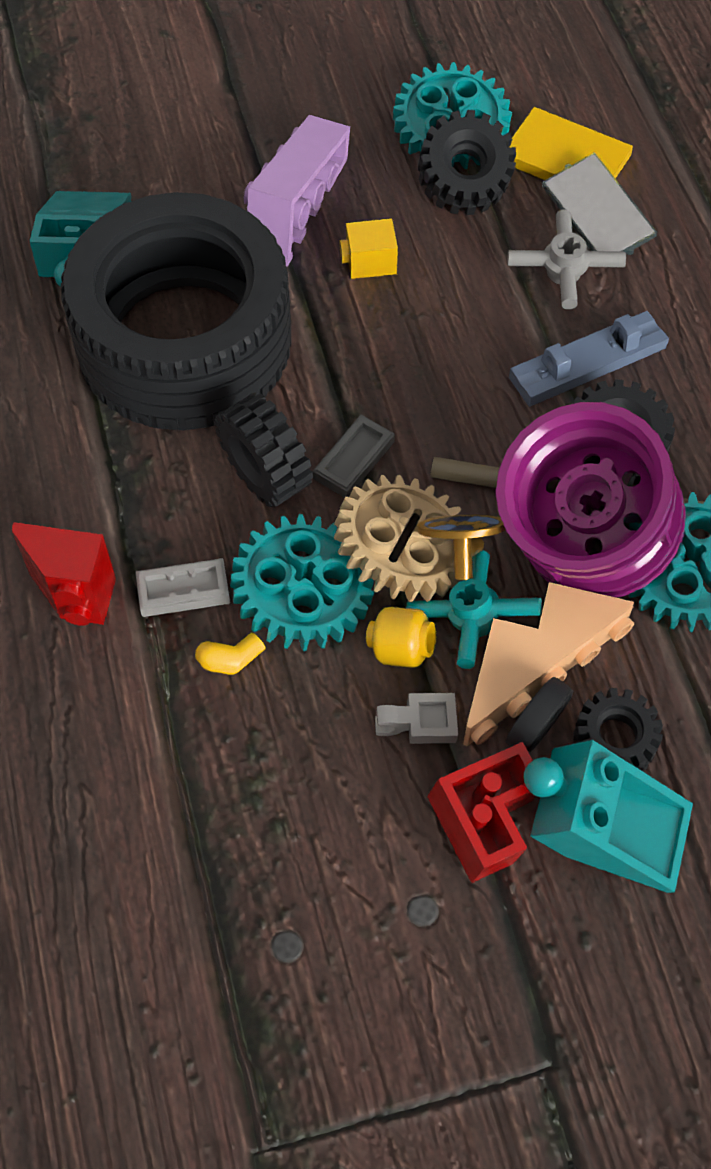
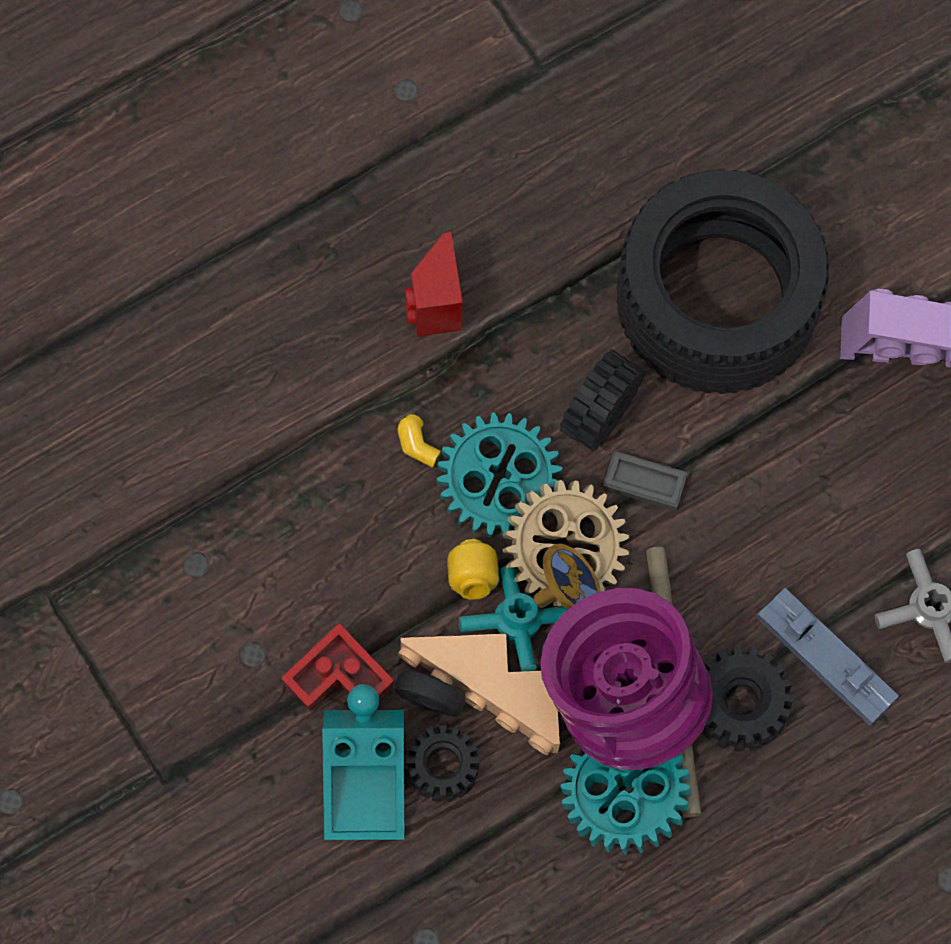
camera: 70 degrees right, 10 degrees up
teal slope [30,191,131,287] -> none
light grey plate [136,558,230,617] -> none
yellow brick [339,218,398,279] -> none
light grey plate [375,693,458,744] -> none

